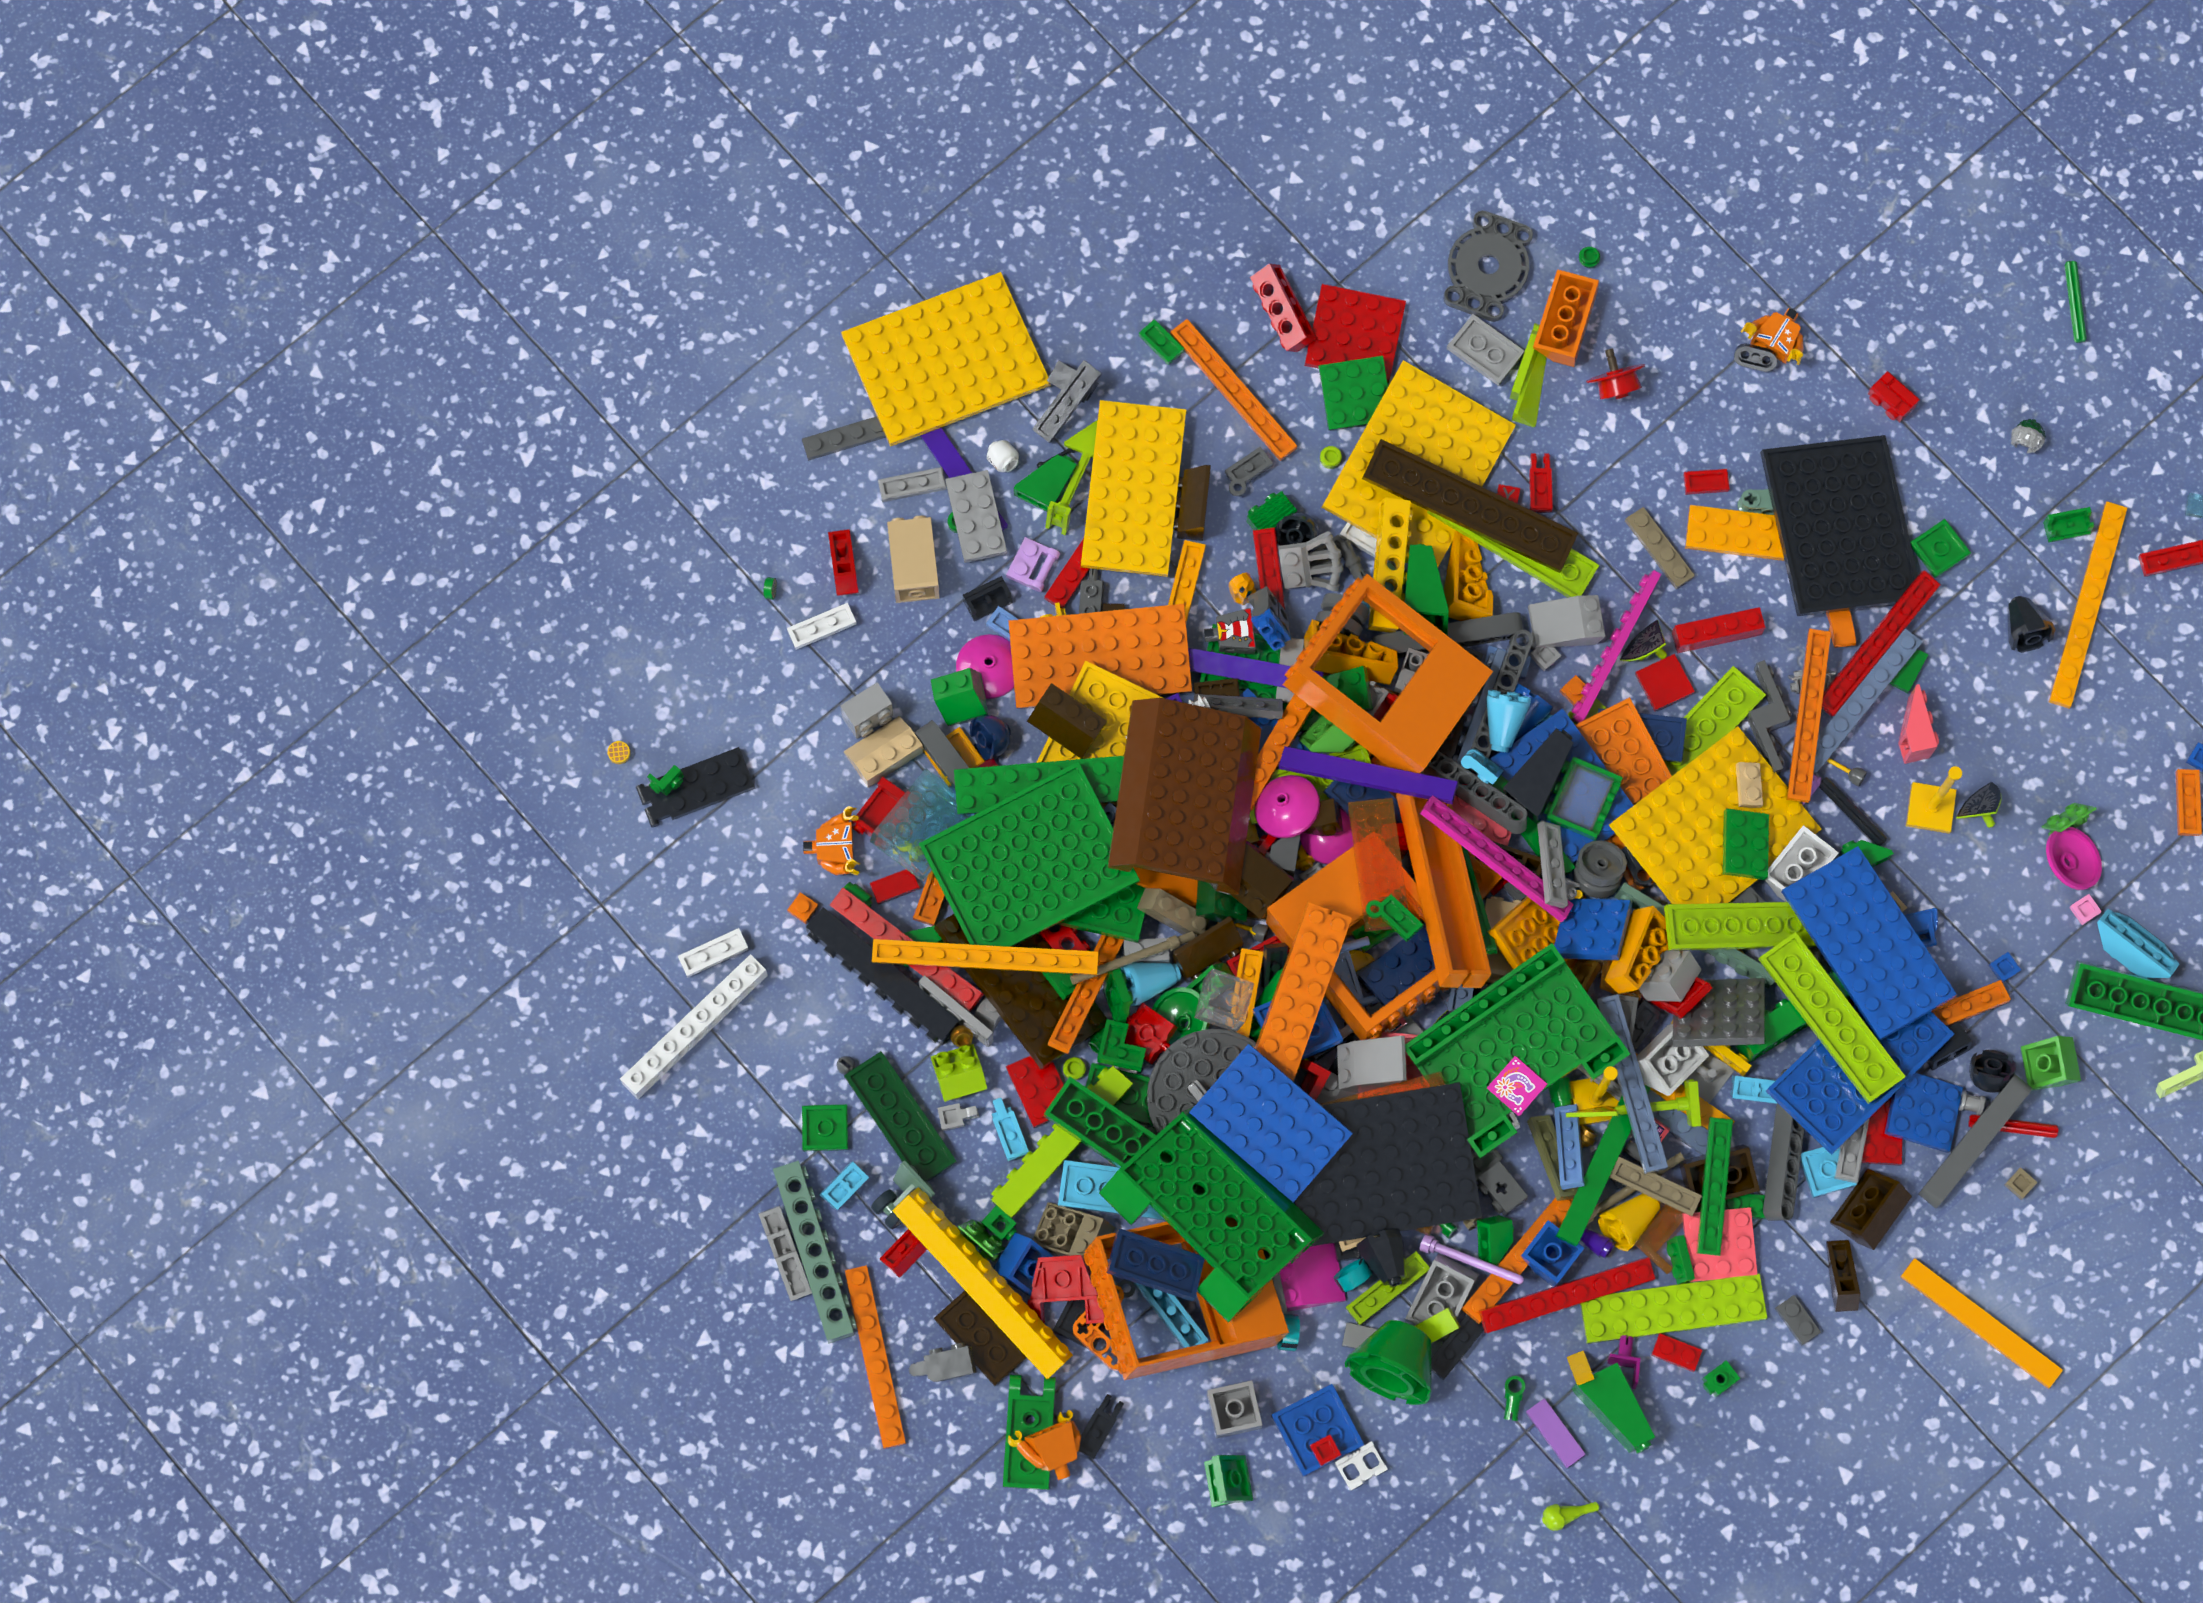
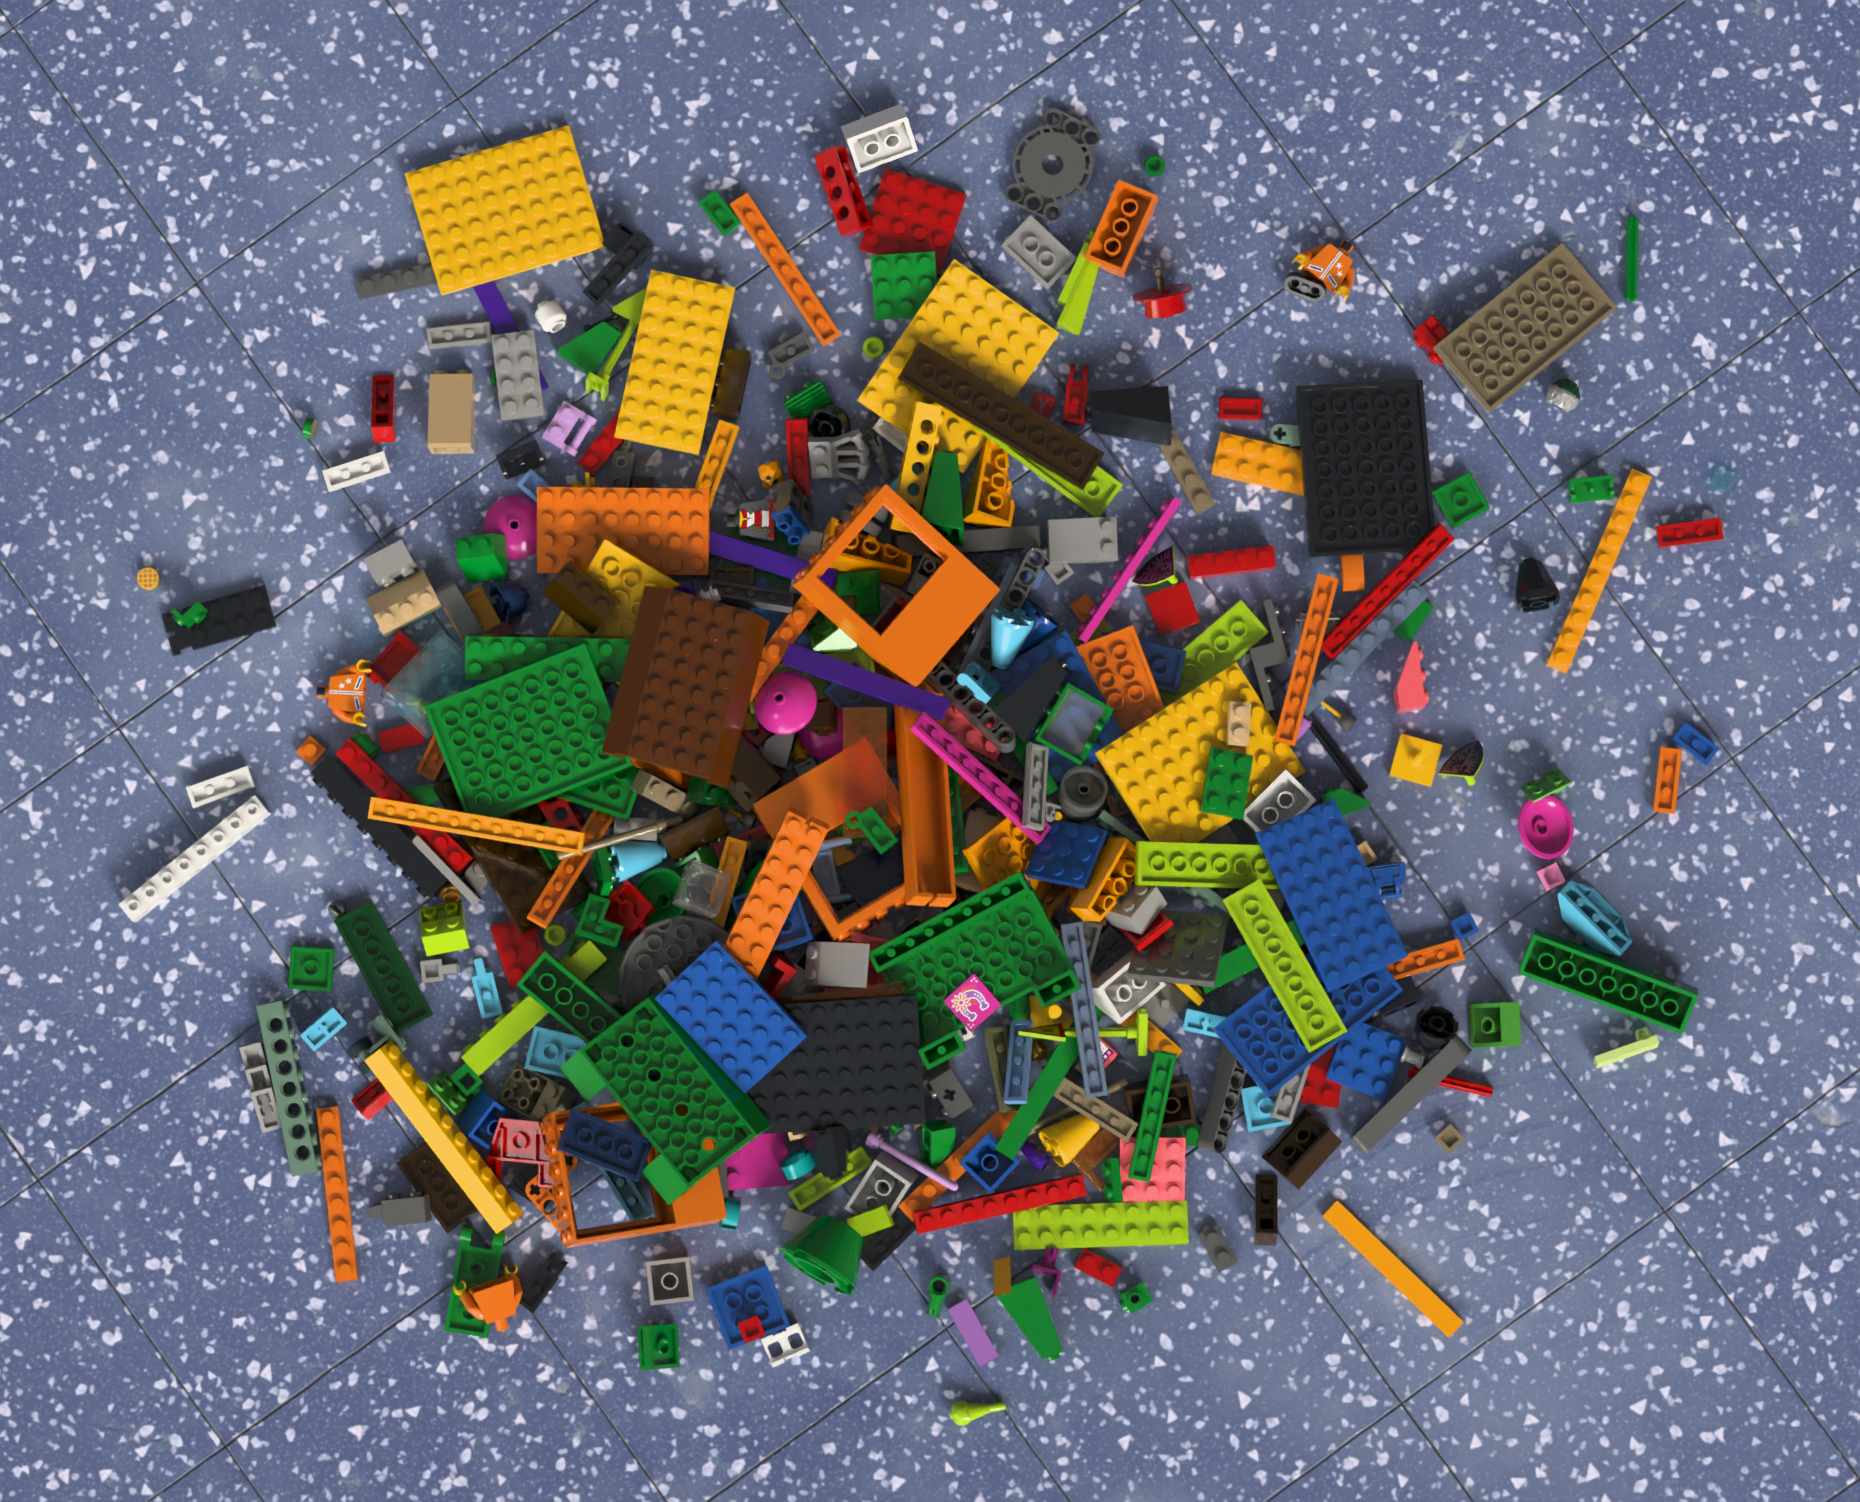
camera: 10 degrees right, 10 degrees up
none -> white slope [841,104,918,173]
none -> black slope [1086,386,1172,446]
none -> dark tan plate [1433,243,1618,414]

